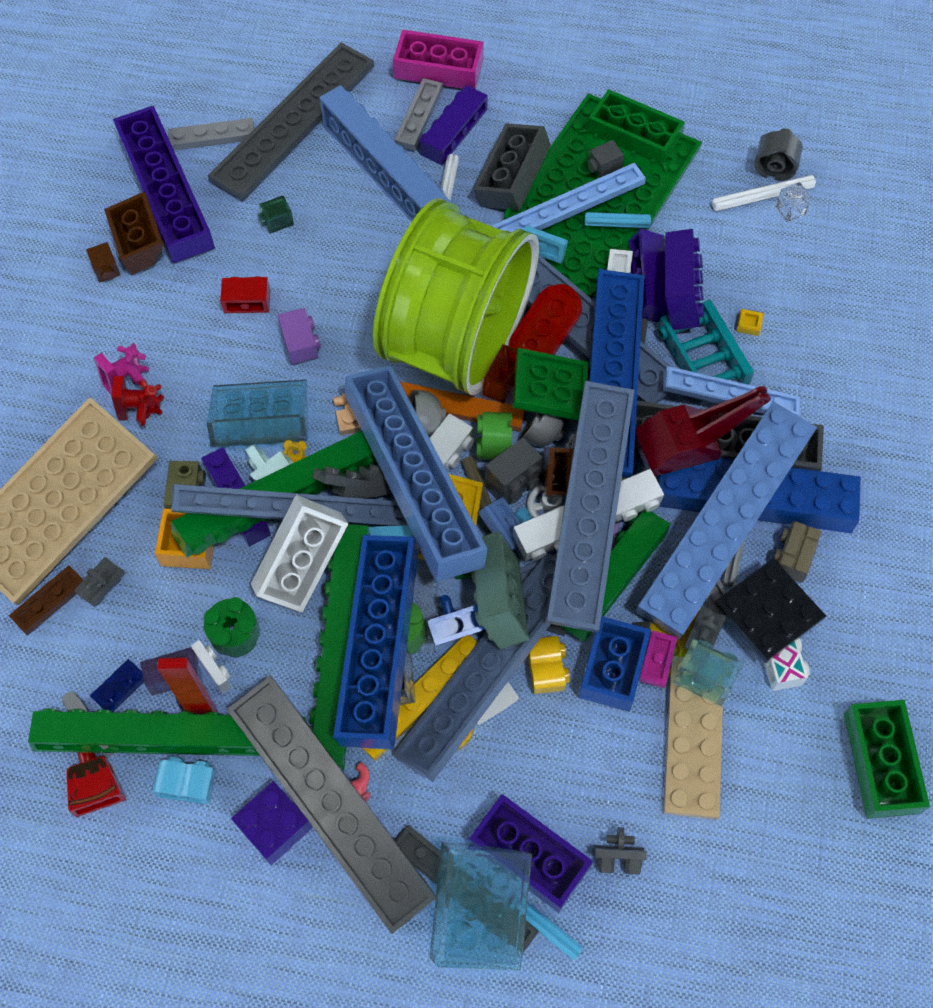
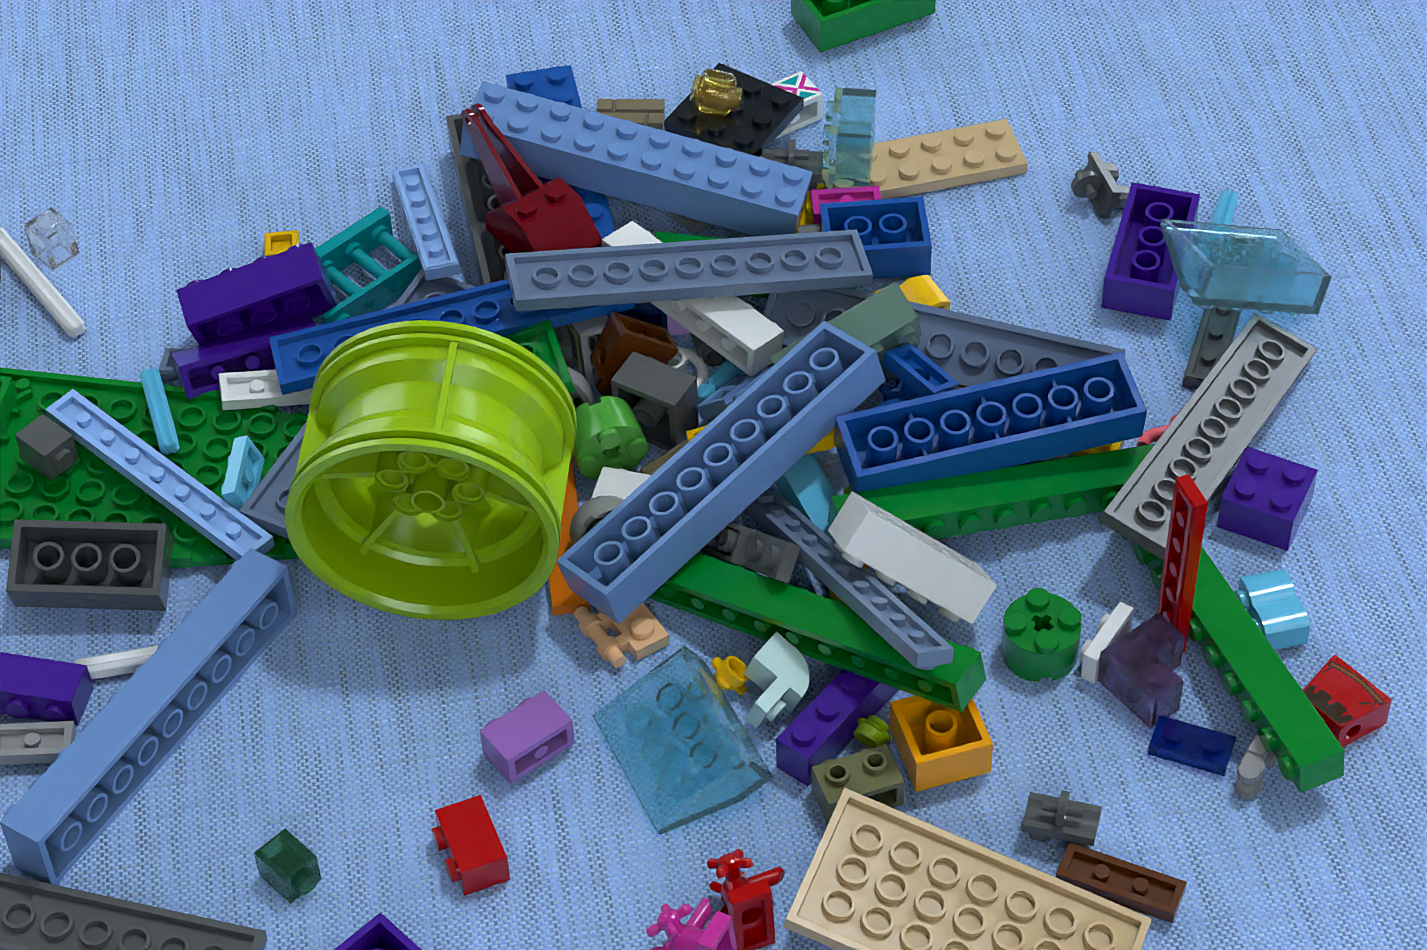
camera: 110 degrees left, 15 degrees down
none -> clear yellow head [690,68,742,117]

